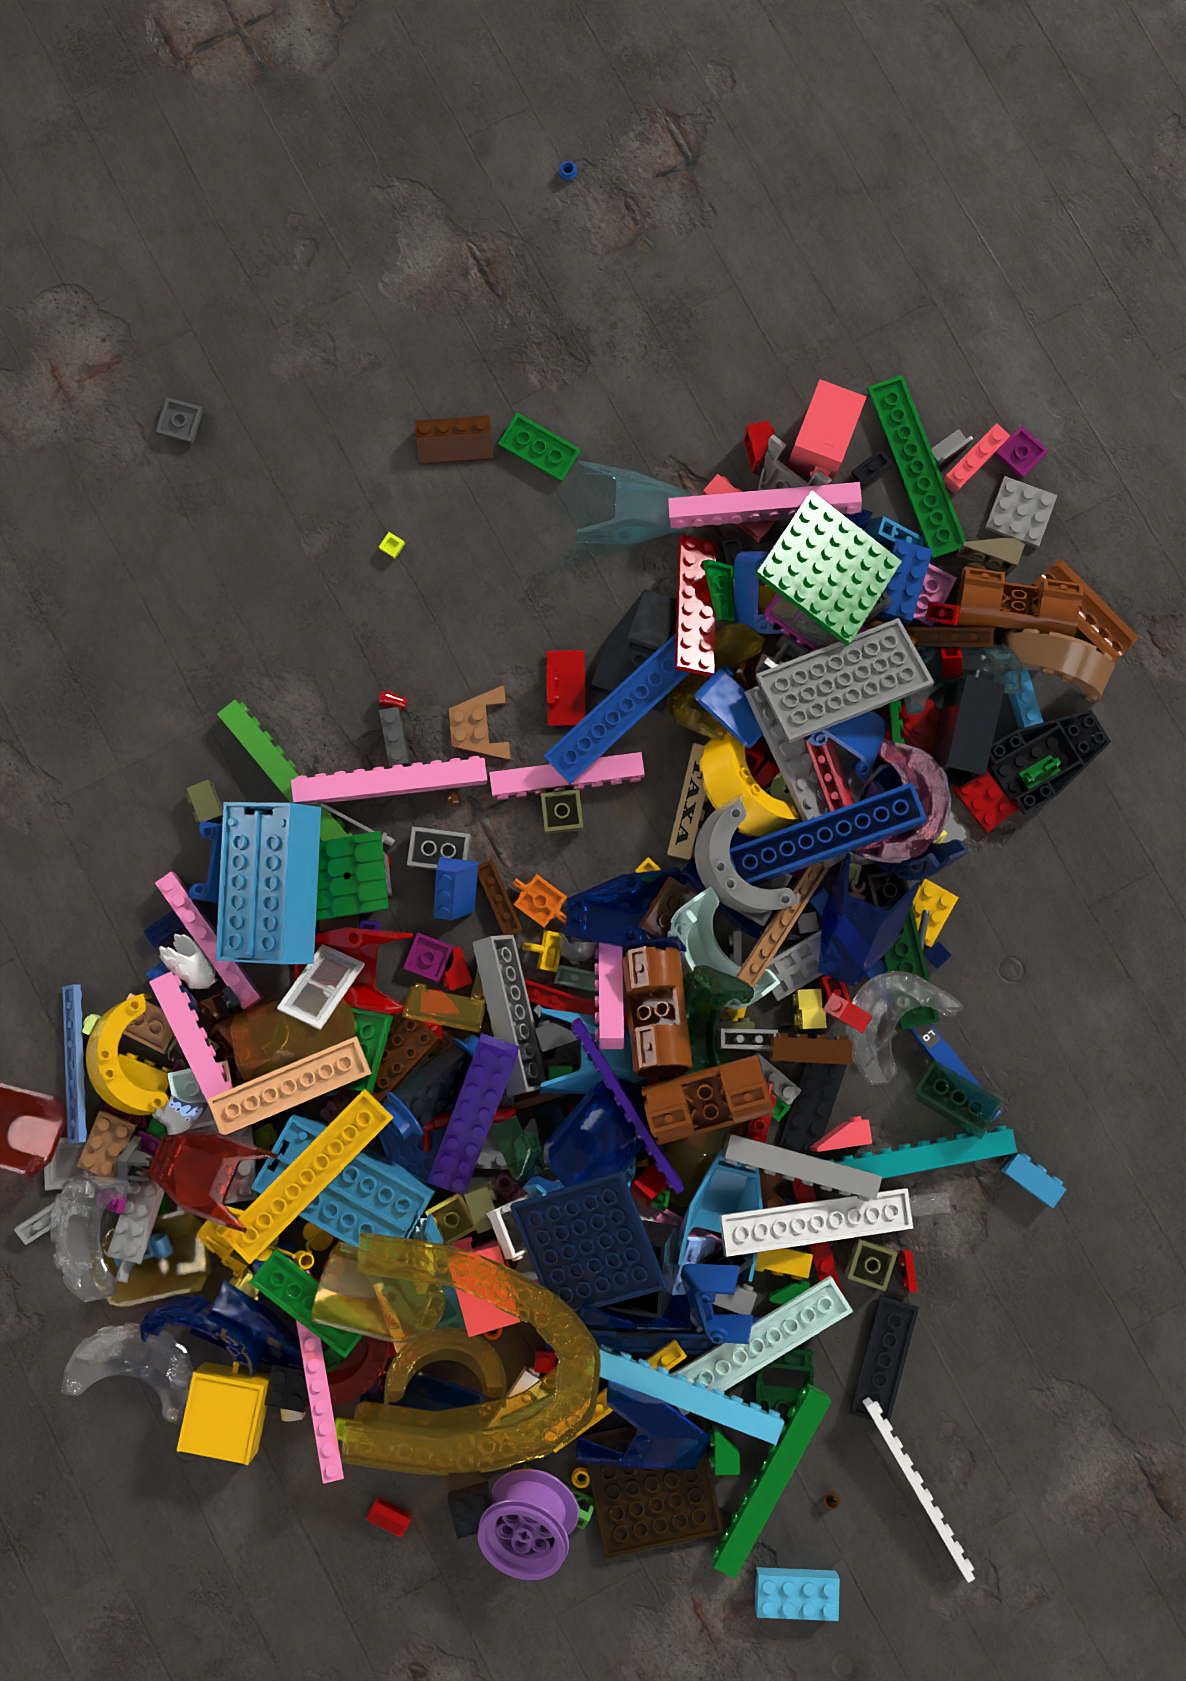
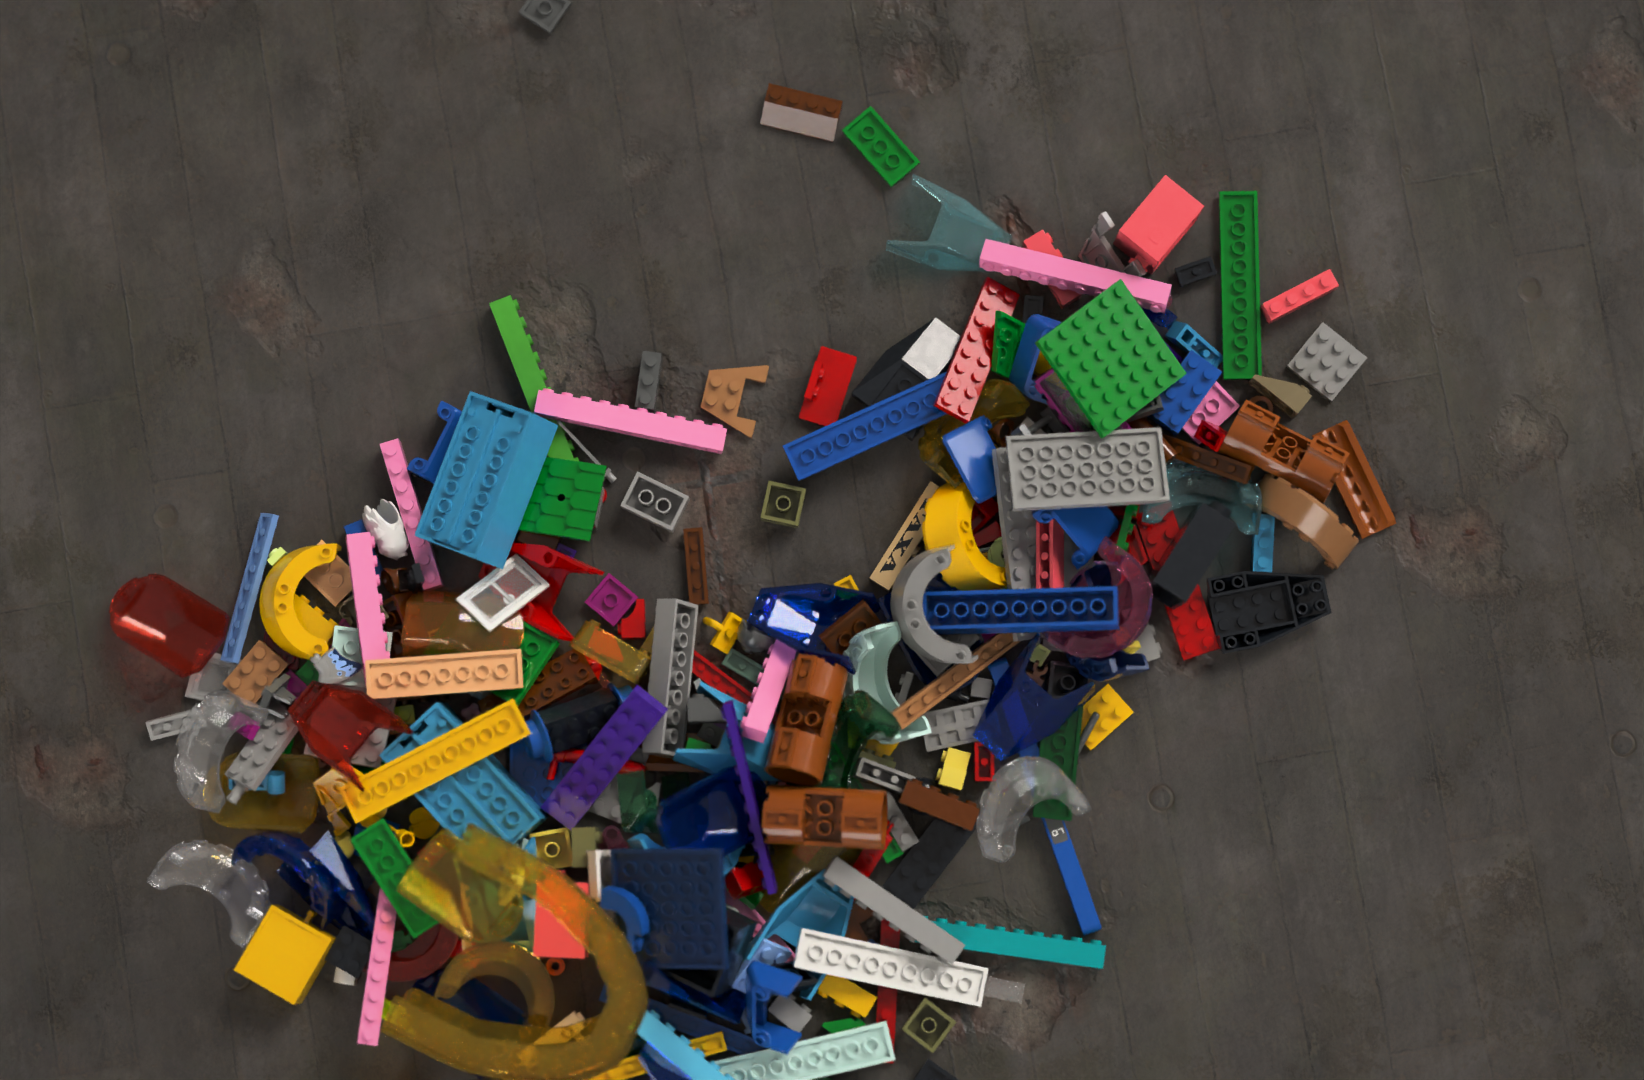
camera: 25 degrees right, 0 degrees up
clear blue plate [143,910,185,947] -> none
olive brick [186,780,223,823] -> none
red cone [378,690,407,709] -> none
neon yellow plate [379,532,405,559] -> none
blue slope [433,857,478,920] -> none
reddish brown hinge [446,791,461,807] -> none
bright pink brick [489,752,645,800] -> none
orange plate [512,874,569,928] -> none
red brick [534,1347,556,1374] -> none
red slope [743,420,775,473] -> none
coral slope [810,1116,872,1152] -> none
red slope [823,993,873,1033] -> none
red plate [898,1249,918,1293] -> none
clear green slope [912,1060,1003,1140] -> none
clear blue plate [924,941,952,969] -> none
light grey panel [931,429,973,467] -> none
red brick [940,647,962,678] -> none
magenta plate [995,426,1049,479] -> none
dark azure brick [1000,1152,1067,1208] -> none
green hinge [1018,755,1061,790] -> none
none -> blue arch [600,886,650,954]

